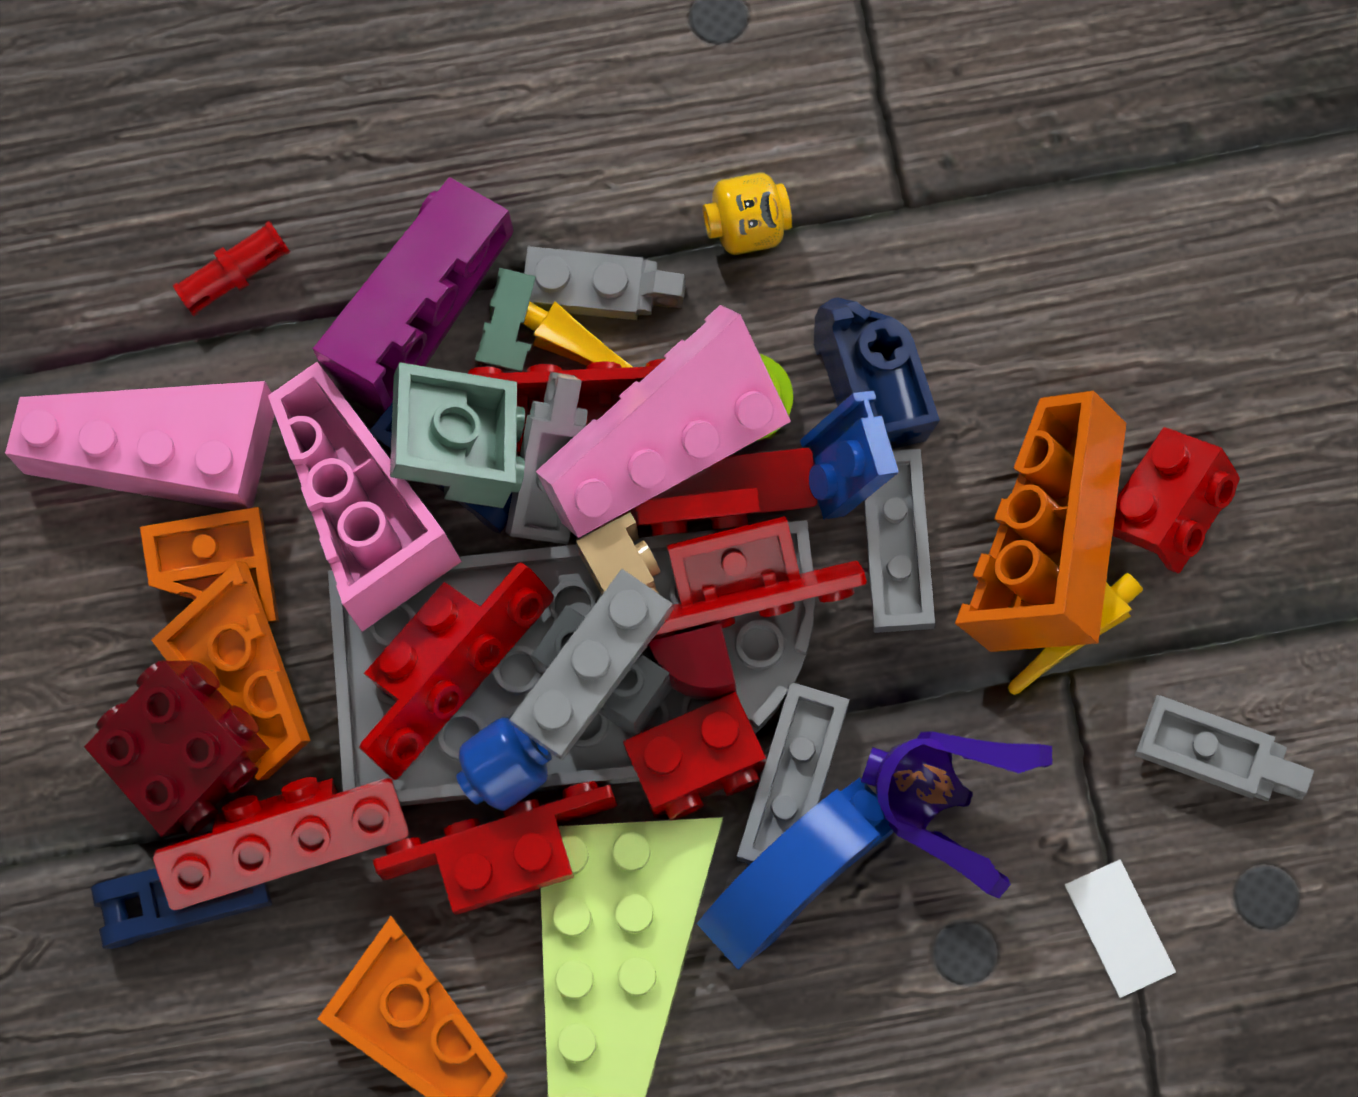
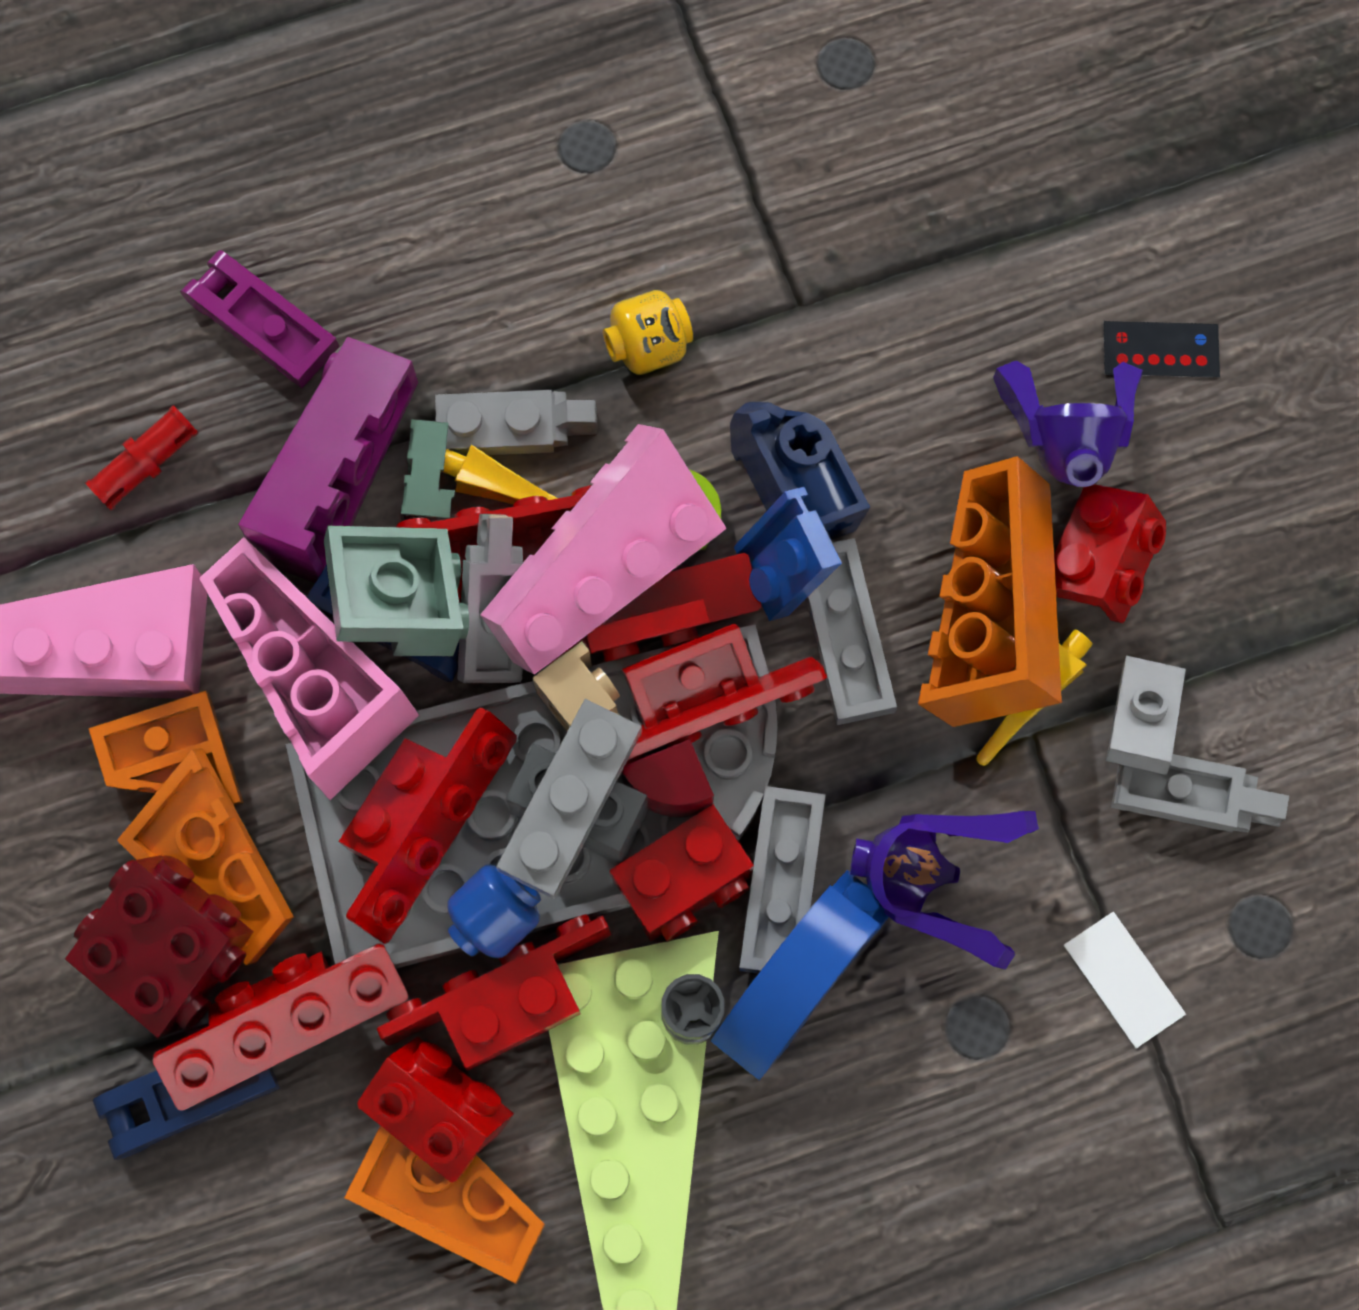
camera: 15 degrees left, 0 degrees up
none -> magenta plate [180,250,340,389]
none -> red bracket [357,1036,515,1183]
none -> dark grey wheel [661,974,724,1045]
none -> dark purple piece [993,361,1143,487]
none -> black sticker [1103,321,1220,378]
none -> light grey plate [1106,655,1186,775]

